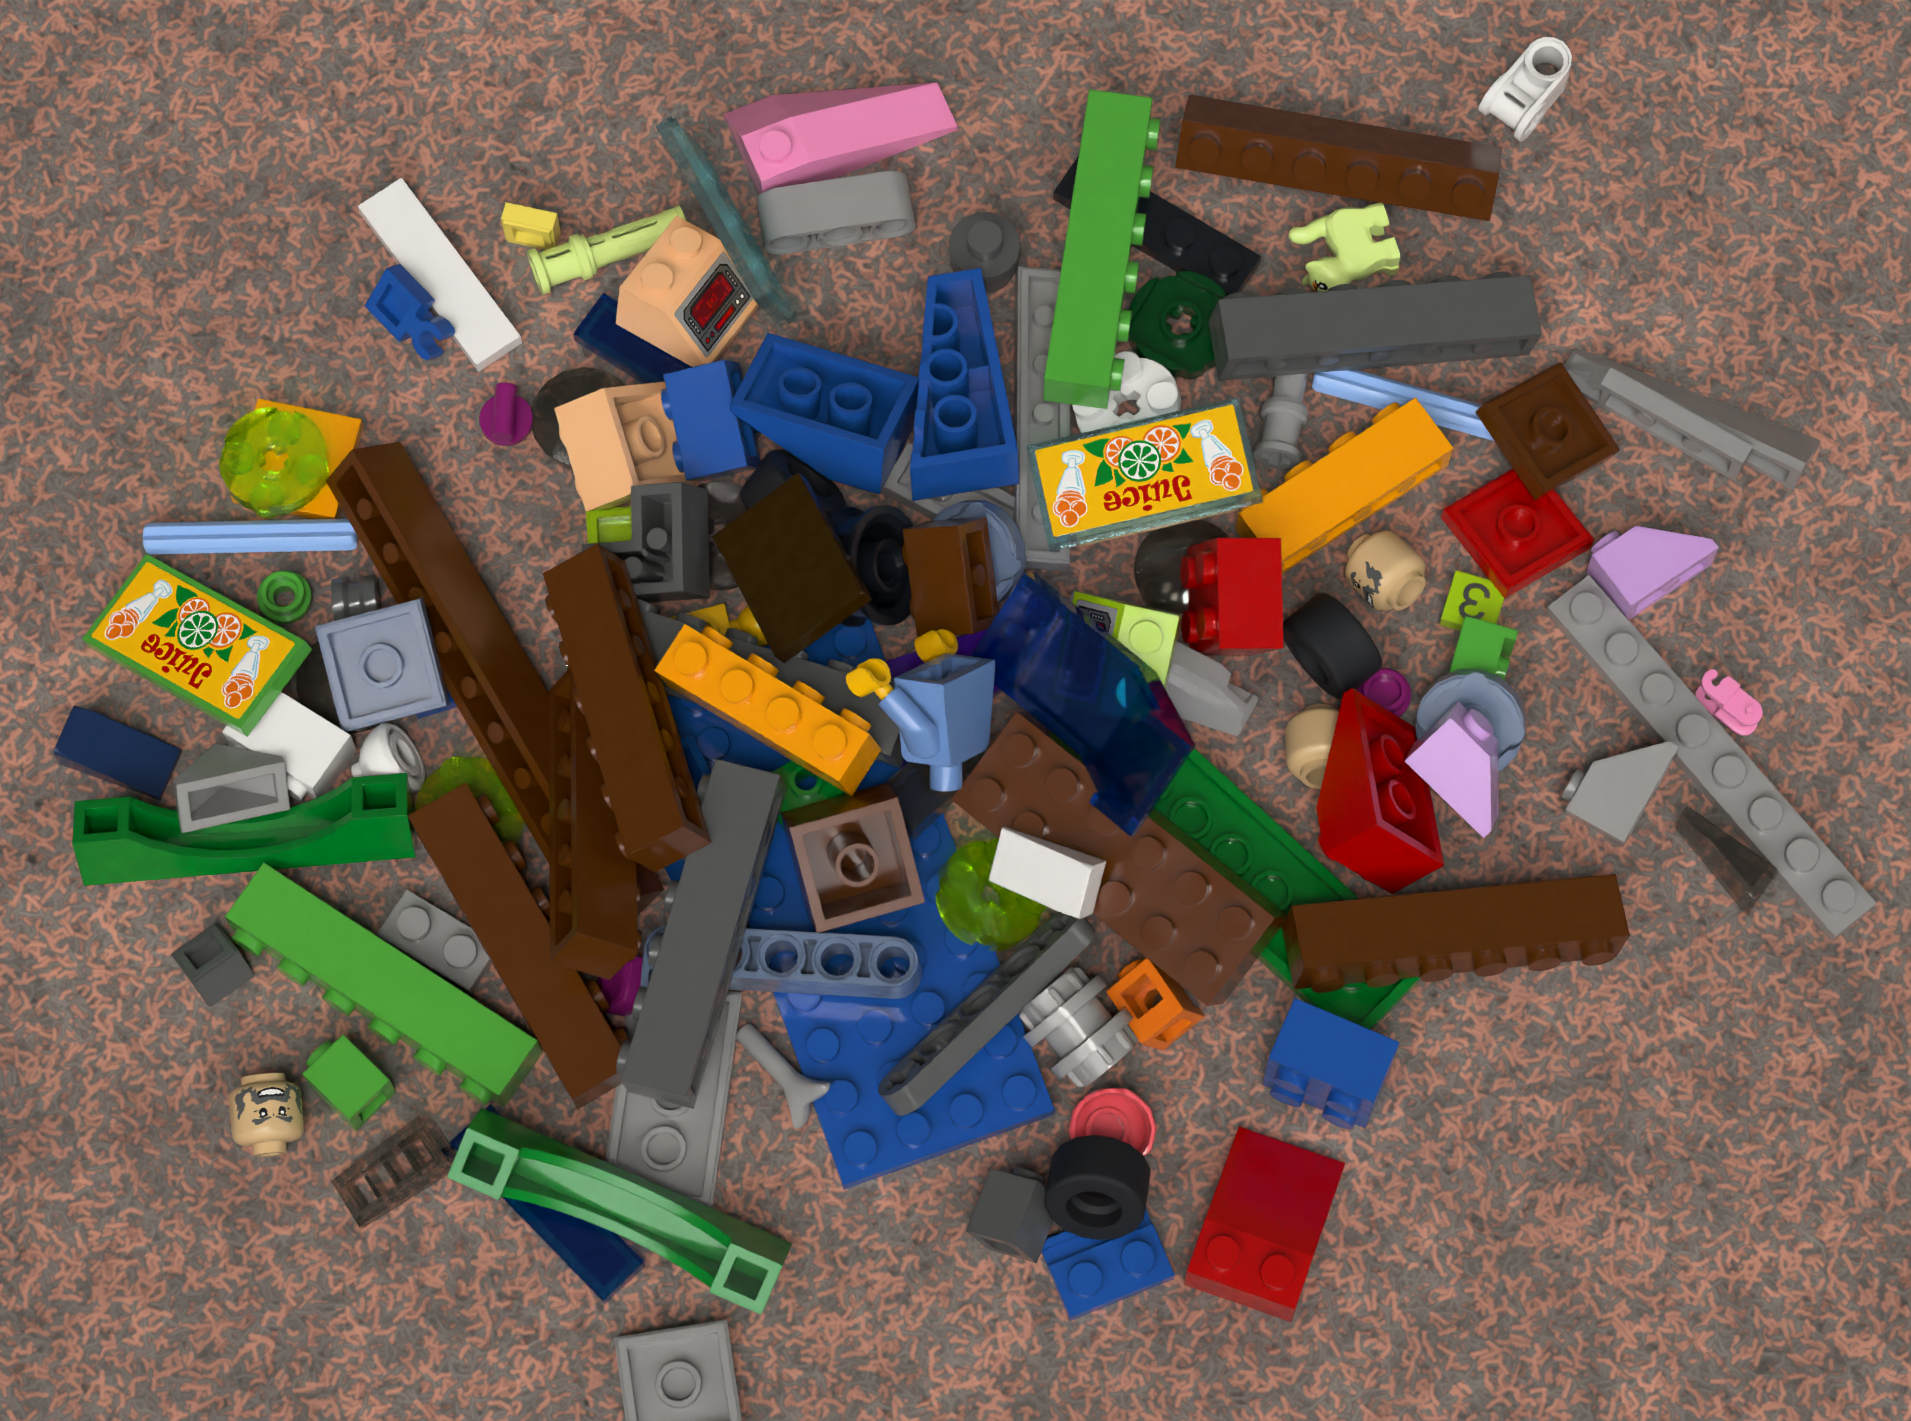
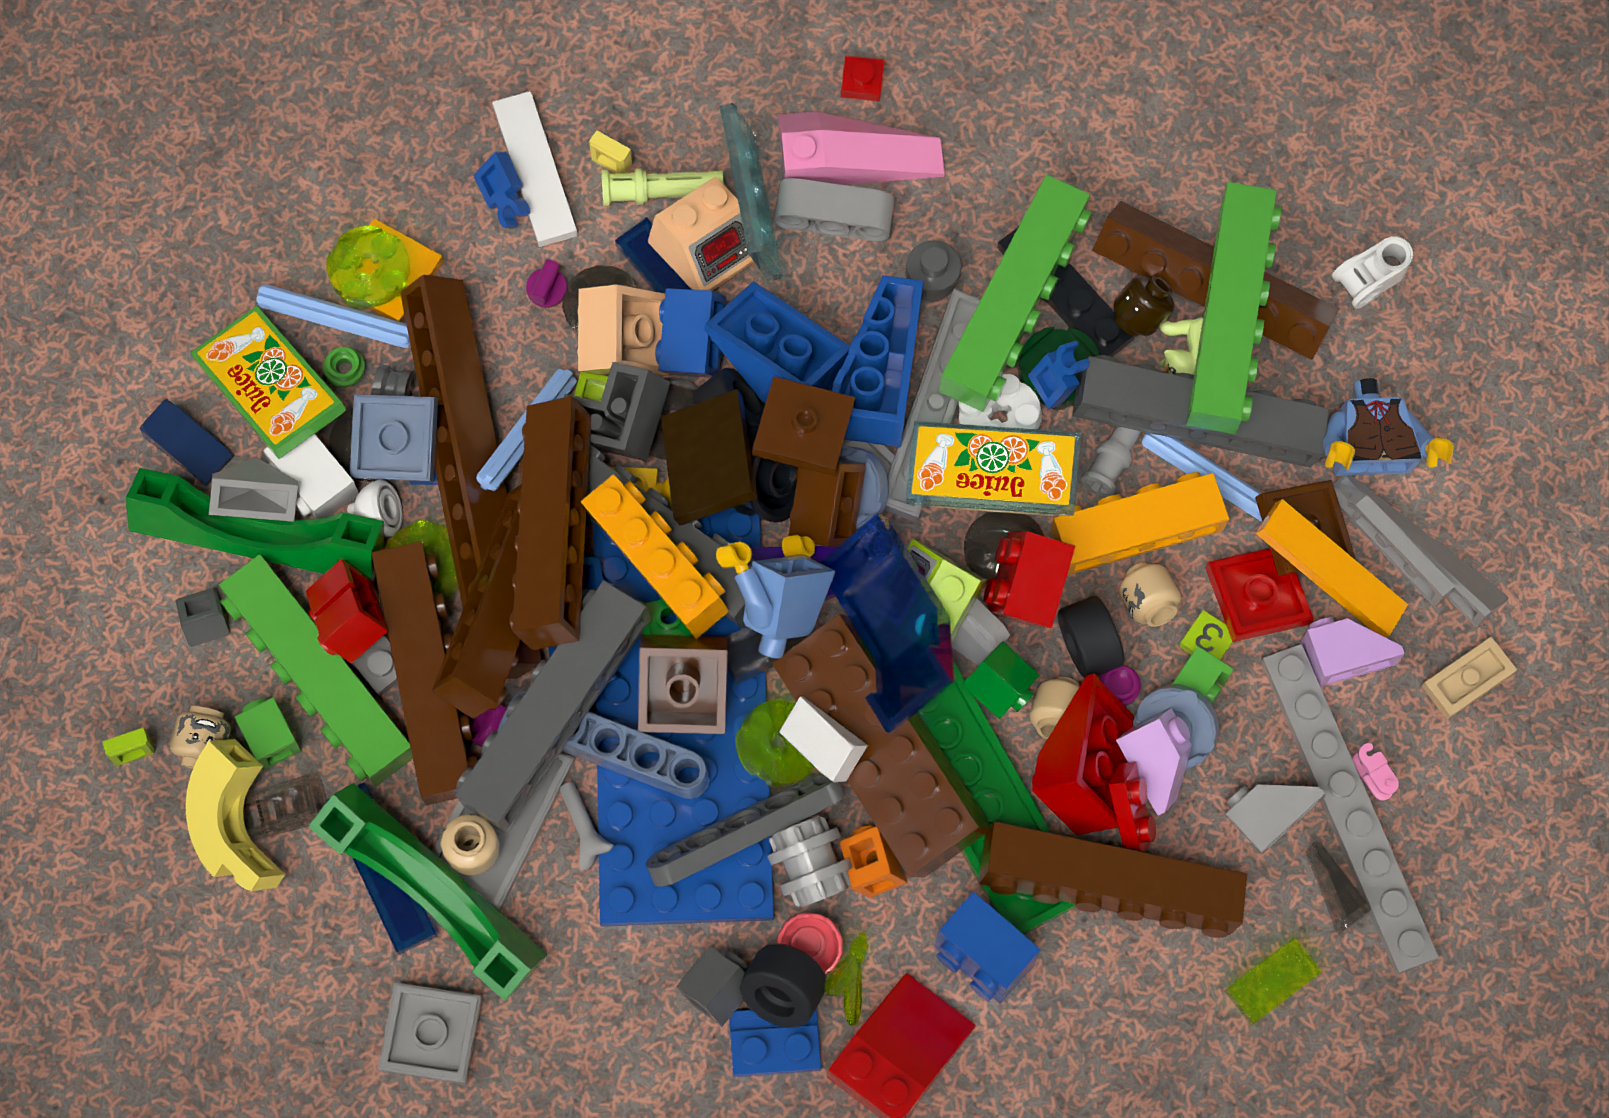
camera: 15 degrees right, 0 degrees up
none -> lime tile [102,727,155,766]
none -> light yellow arch [186,739,285,891]
none -> red piece [306,559,388,663]
none -> tan head [440,814,500,875]
none -> light blue axle [476,369,577,491]
none -> reddish brown plate [752,376,855,476]
none -> clear neon green piece [825,932,869,1026]
none -> red plate [841,55,885,102]
none -> green brick [962,641,1040,719]
none -> blue plate [1028,341,1090,409]
none -> red plate [1108,762,1156,853]
none -> dark brown head [1113,275,1174,336]
none -> bright green brick [1186,182,1281,434]
none -> clear neon green plate [1224,937,1322,1026]
none -> light orange tile [1255,499,1409,638]
none -> torso [1323,378,1454,476]
none -> tan plate [1421,636,1517,720]

